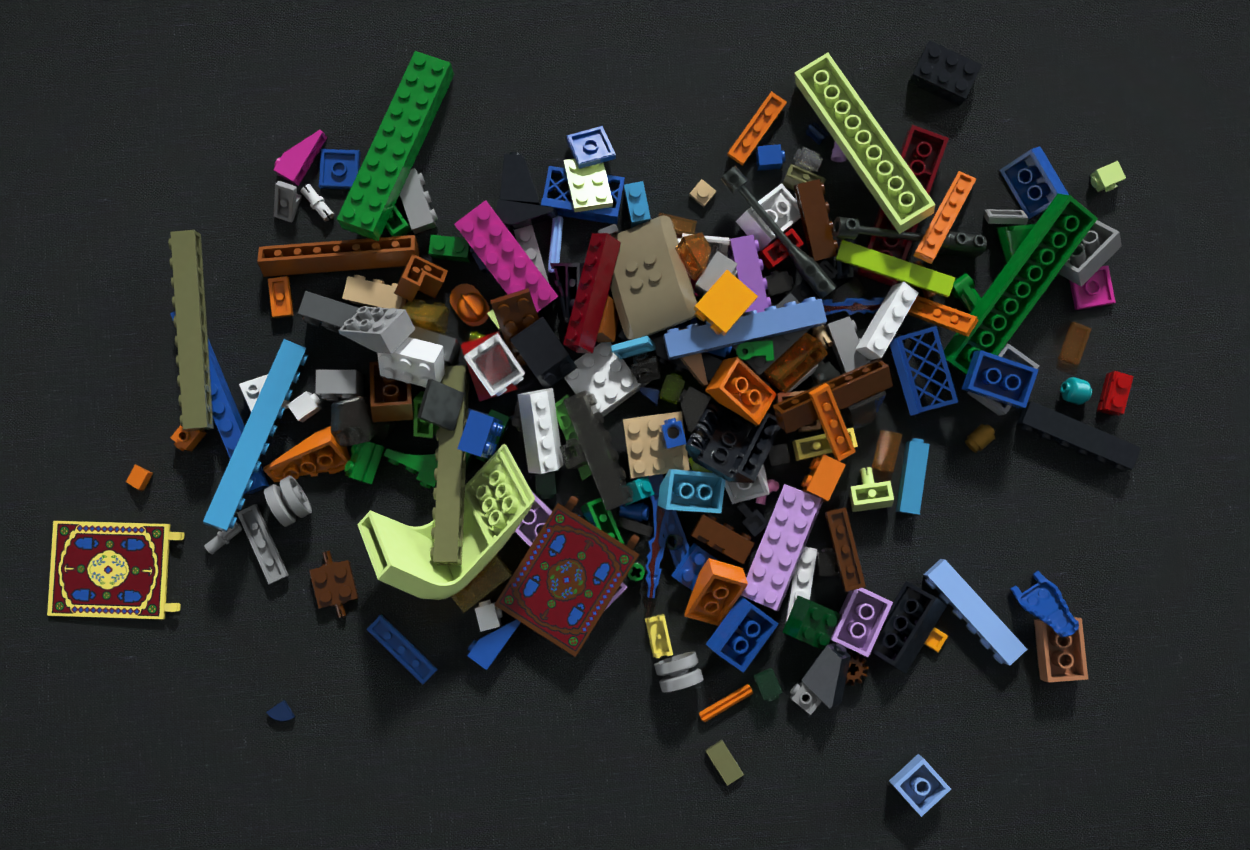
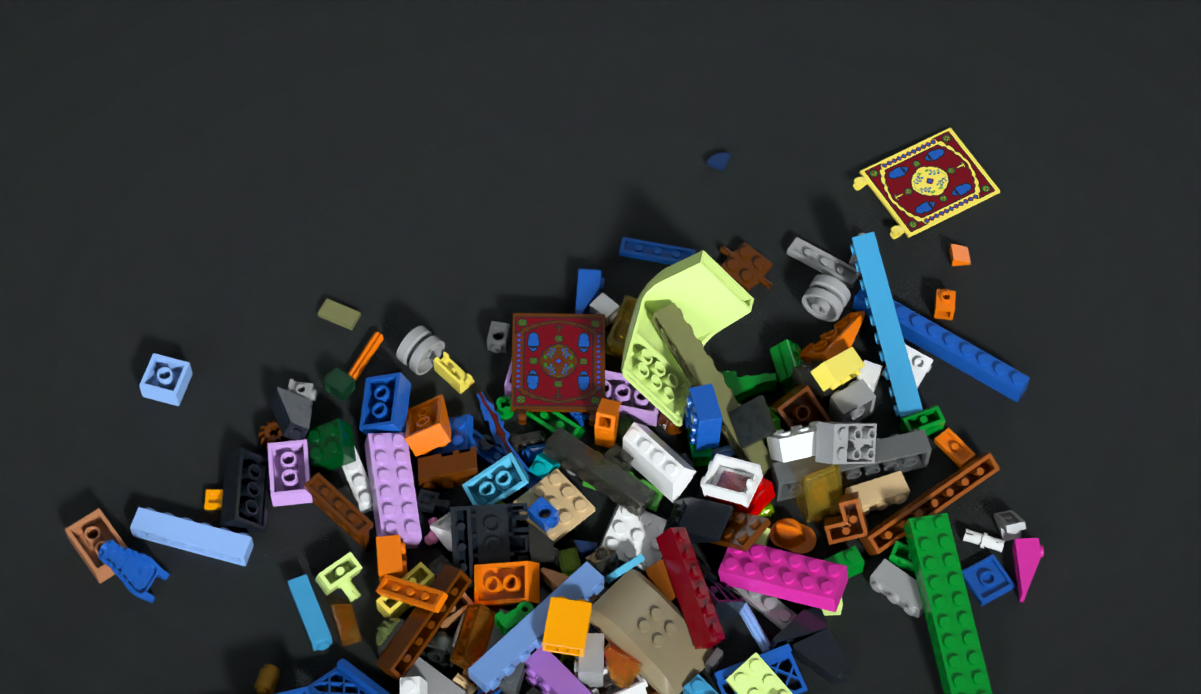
camera: 145 degrees right, 25 degrees down
olive brick [168,230,214,431] -> none
none -> dark grey brick [487,321,511,353]
none -> orange slope [594,398,621,449]
none -> light yellow brick [811,347,865,391]
none -> green brick [899,405,946,436]

